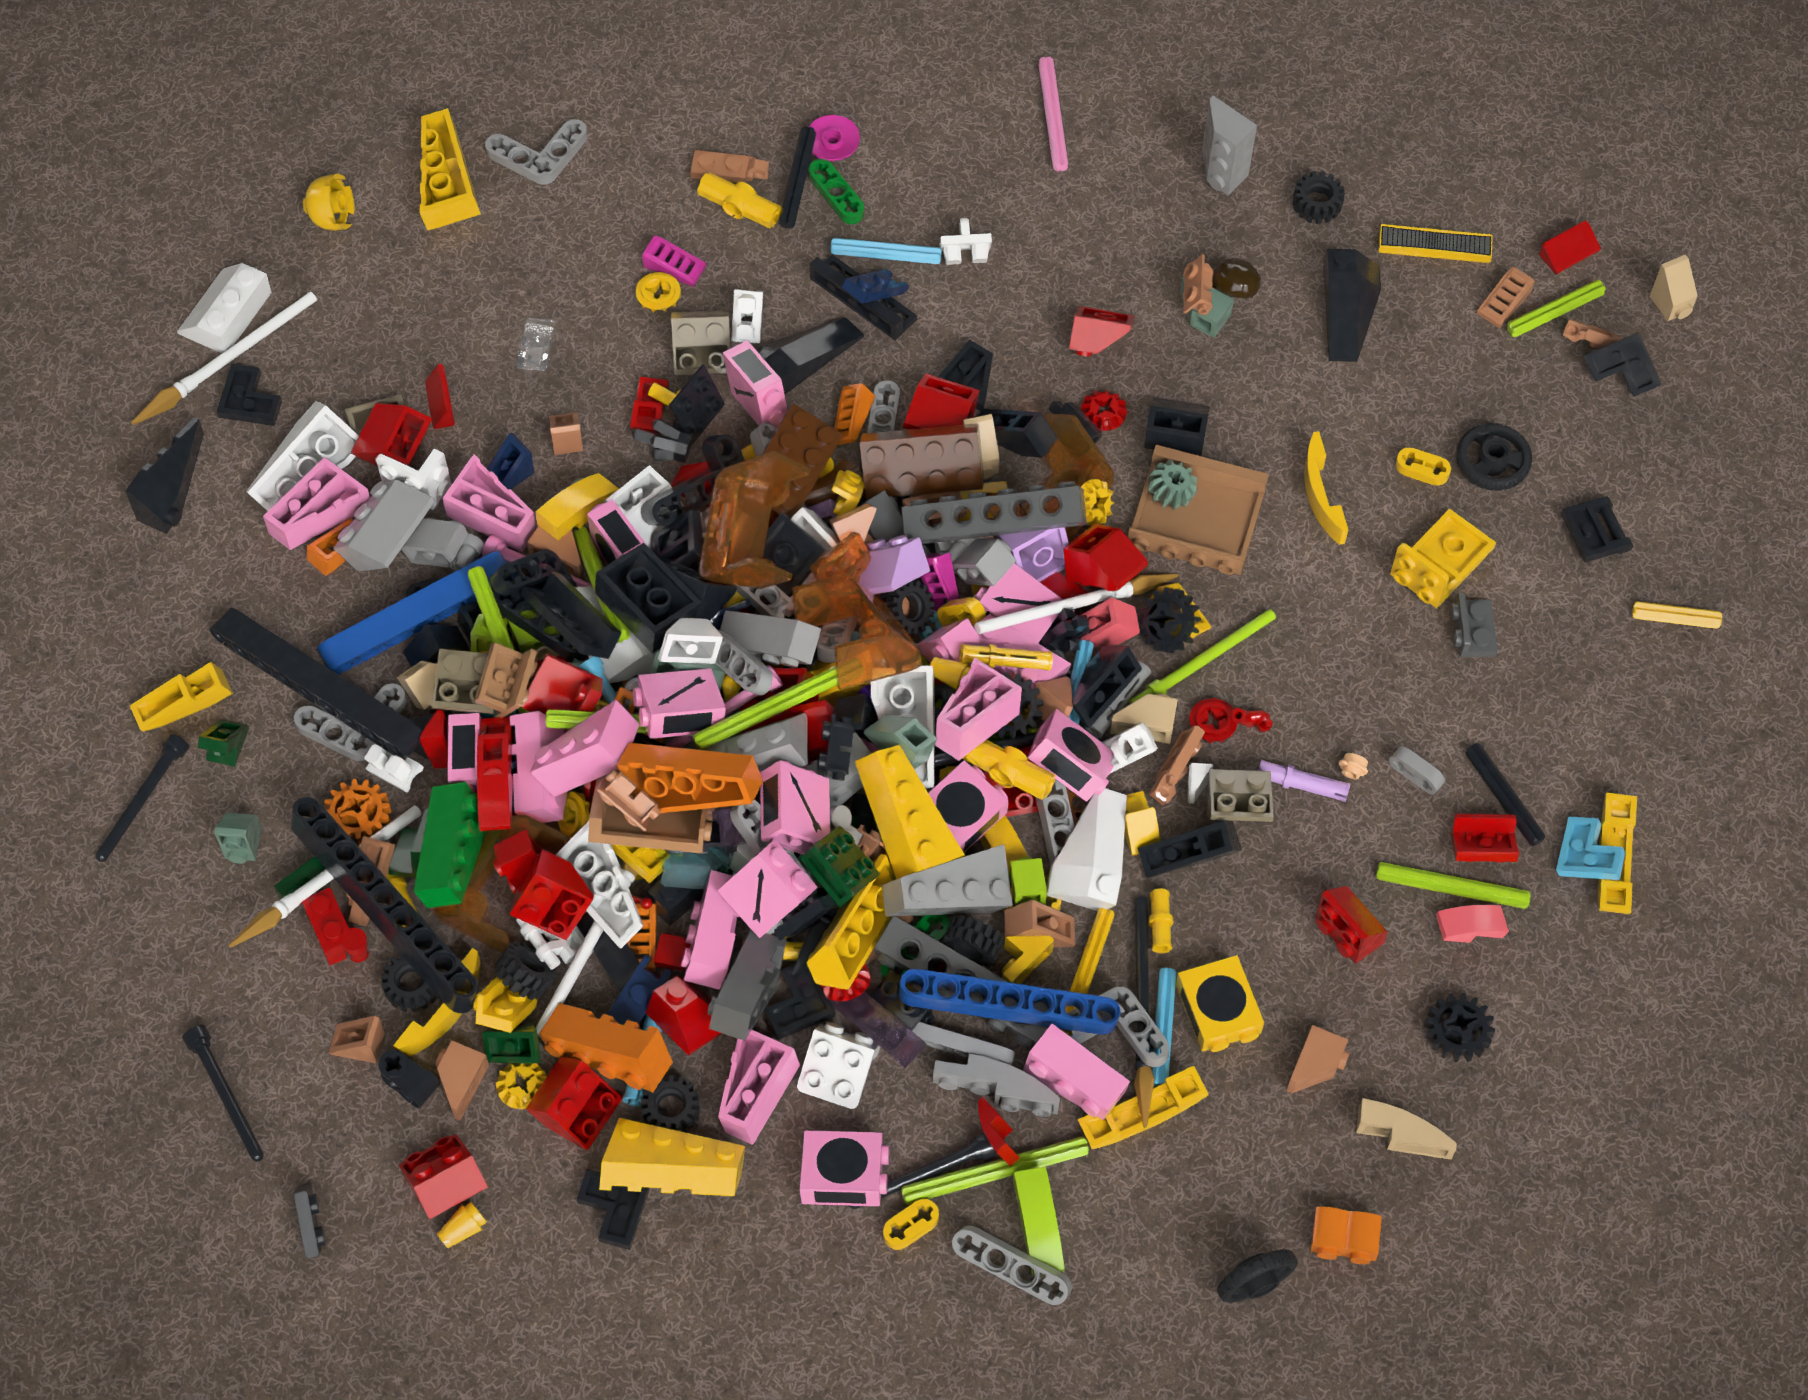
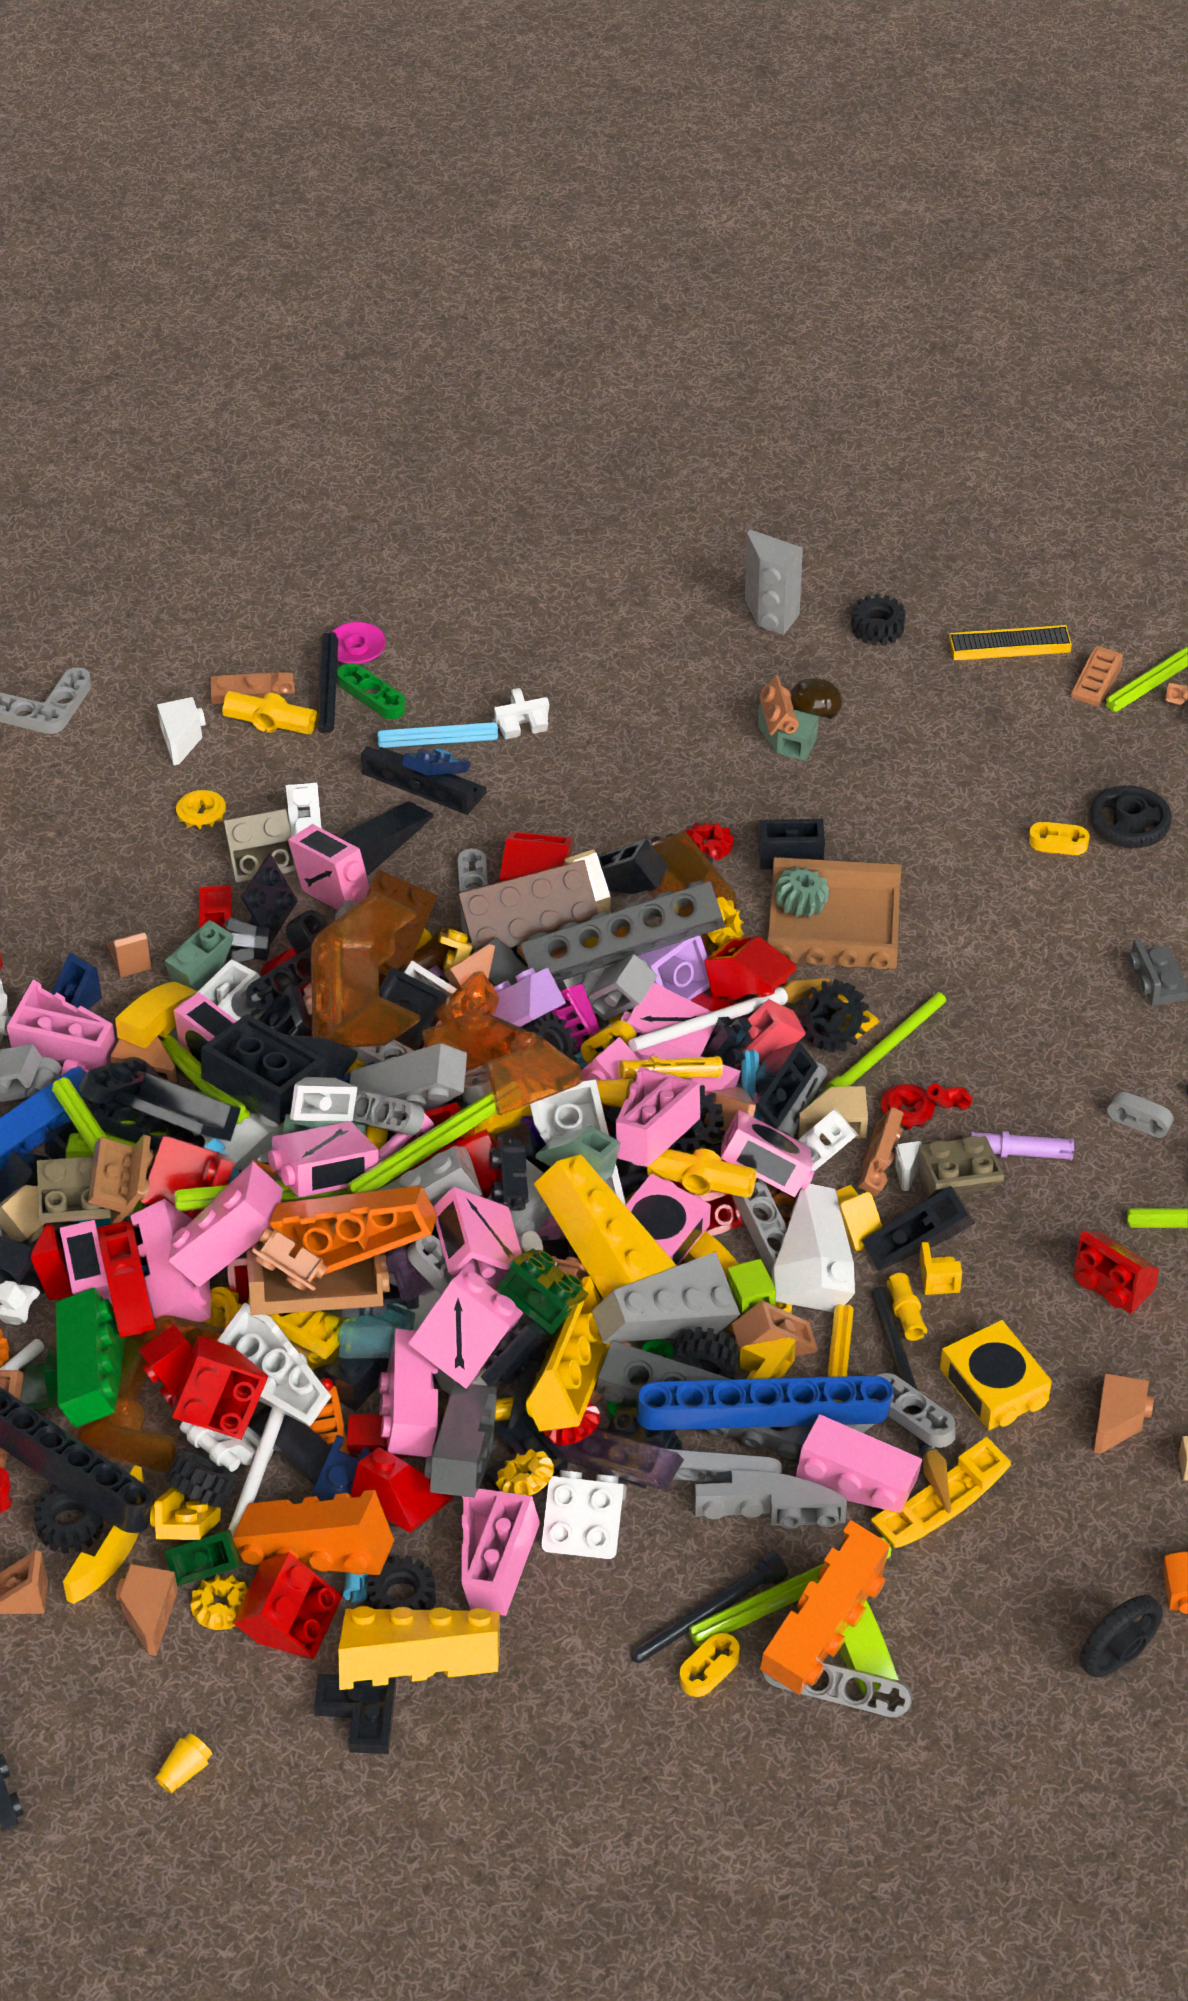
camera: 10 degrees left, 15 degrees down
black piece [378,1050,441,1109] -> none
slope [399,1134,488,1220] -> none
clear slope [517,317,556,371] -> none
dark pink slope [642,235,706,287] -> none
yellow arm [648,382,681,406] -> none
bright pink brick [800,1131,889,1206] -> none
orange slope [834,383,876,445] -> none
black wing [938,339,993,412] -> none
red slope [978,1096,1020,1167] -> none
bright pink axle [1039,56,1068,172] -> none
slope [1069,306,1135,357] -> none
medium azure axle [1152,968,1176,1087] -> none
yellow slope [1304,431,1348,545] -> none
black wedge [1323,249,1381,362] -> none
light nougat plate [1339,753,1368,779] -> none
yellow bracket [1390,508,1496,609] -> none
red slope [1539,220,1601,275] -> none
none -> white slope [157,697,206,765]
none -> sand green slope [165,920,234,991]
none -> yellow gear [496,1449,554,1496]
none -> orange wedge [760,1520,890,1695]
none -> yellow panel [919,1242,962,1295]

